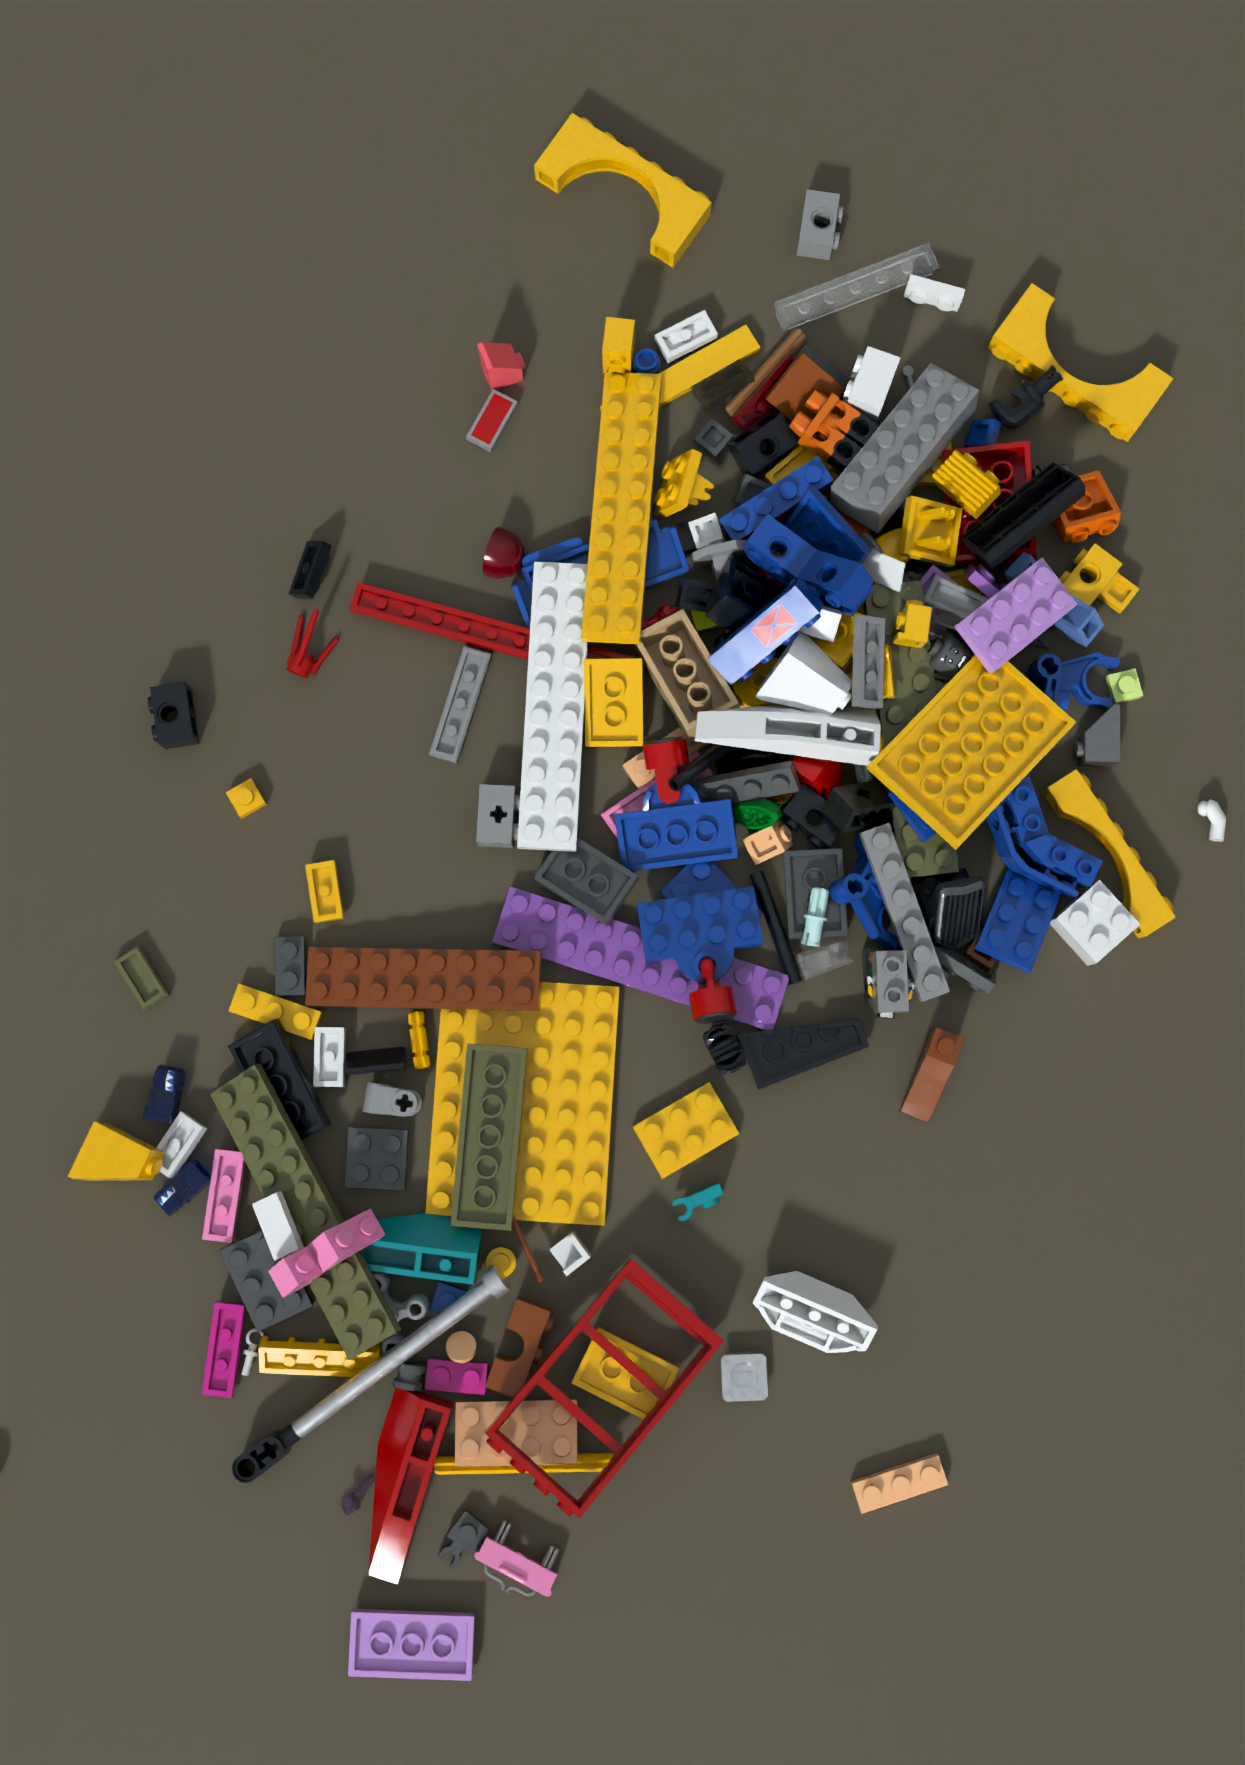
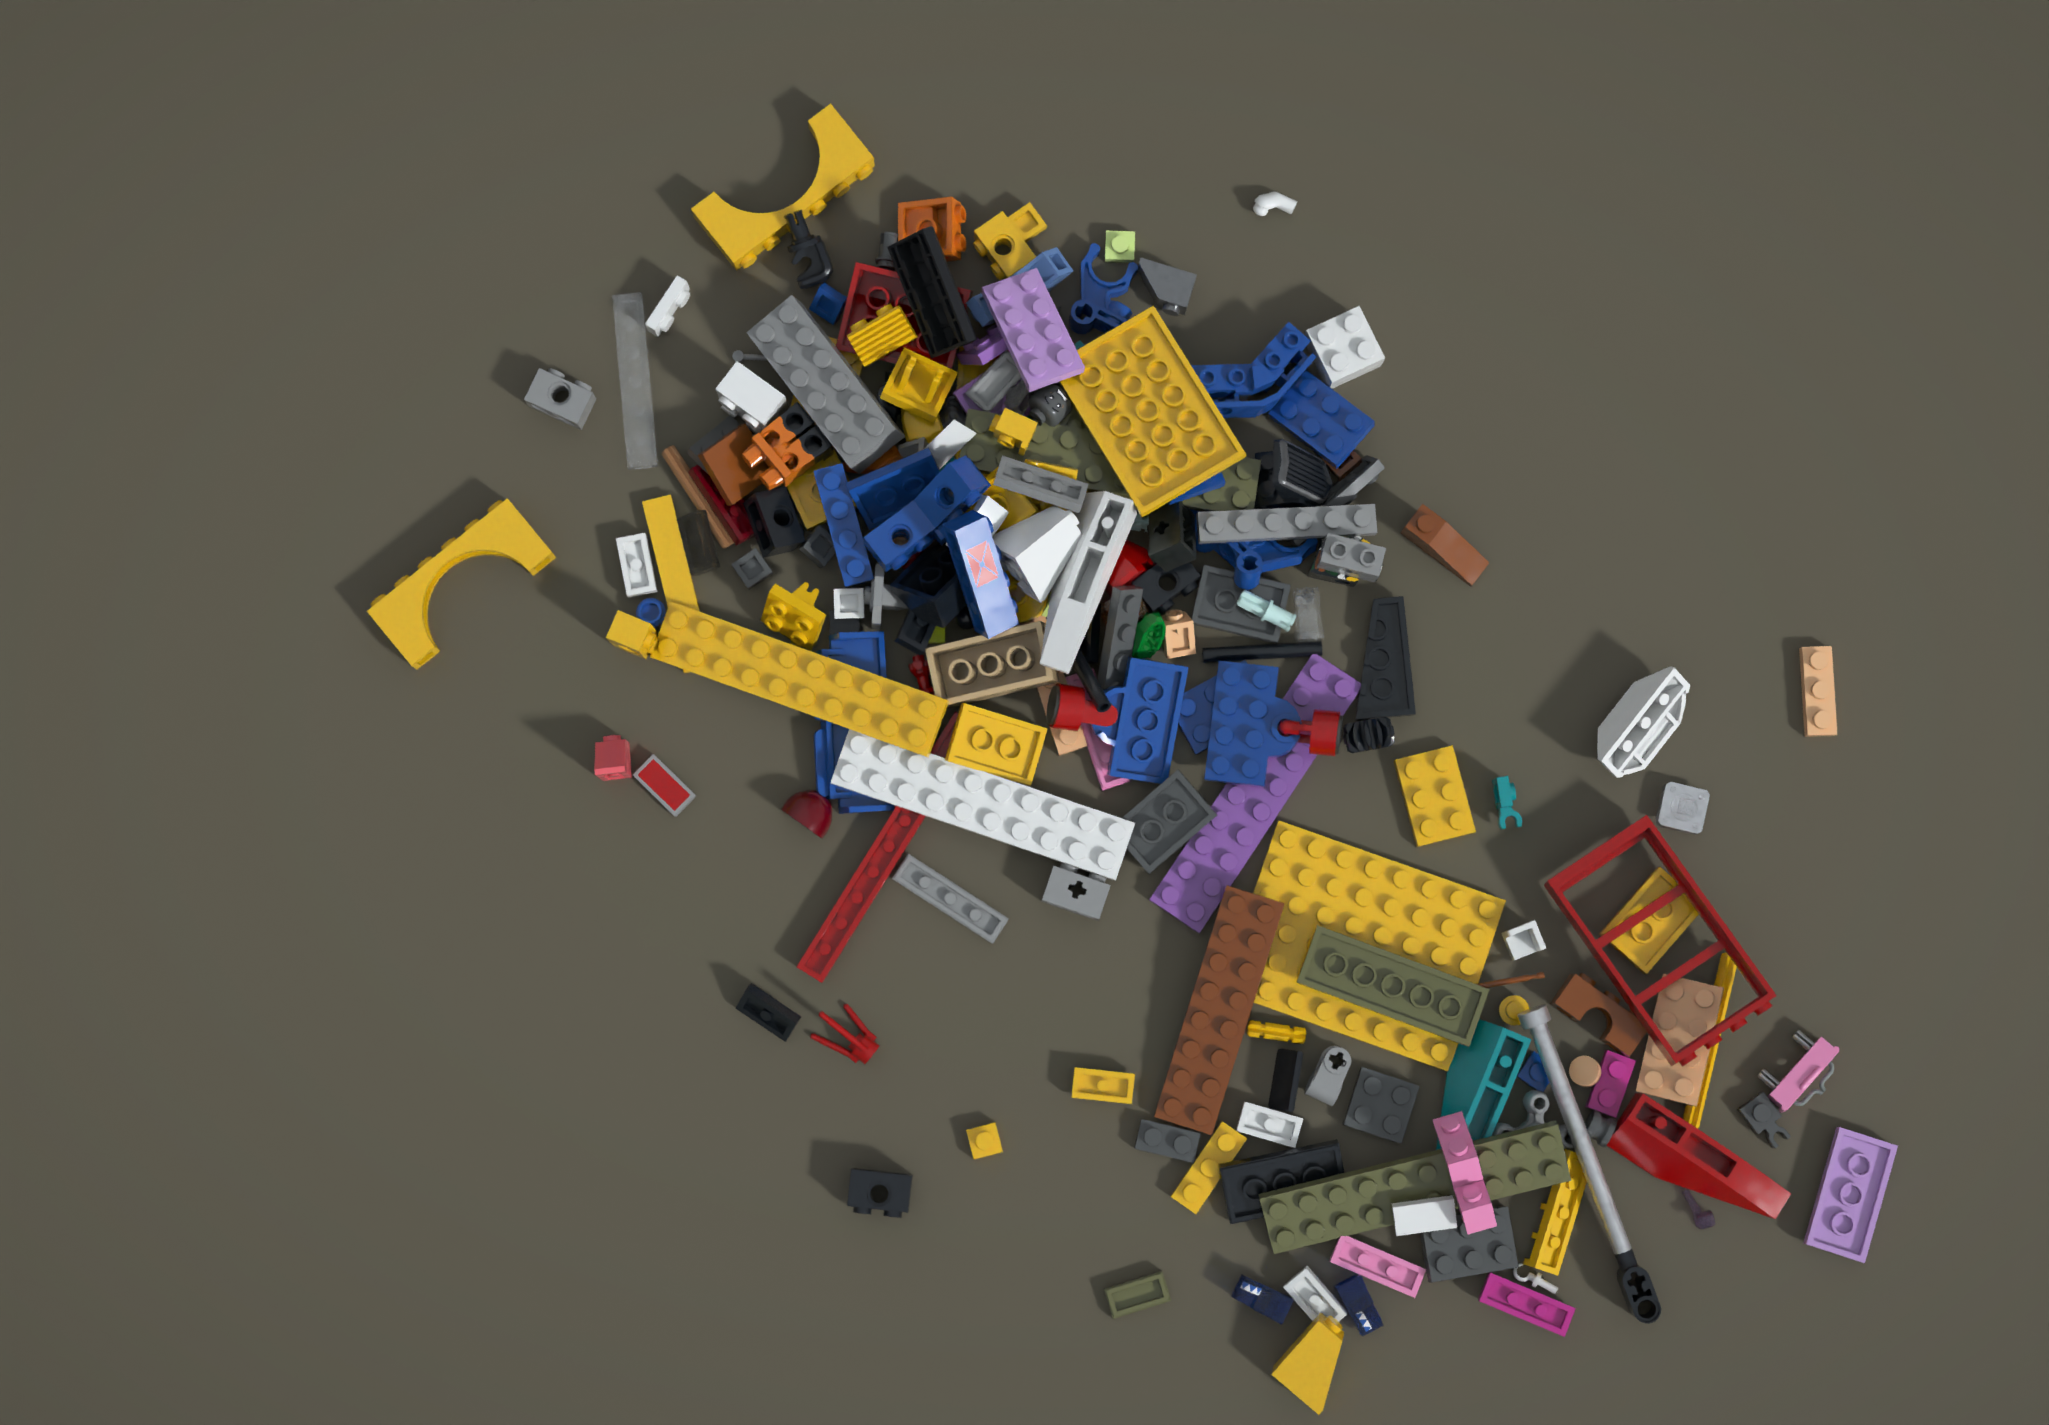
camera: 80 degrees left, 0 degrees up
yellow arch [1041,769,1176,939] -> none

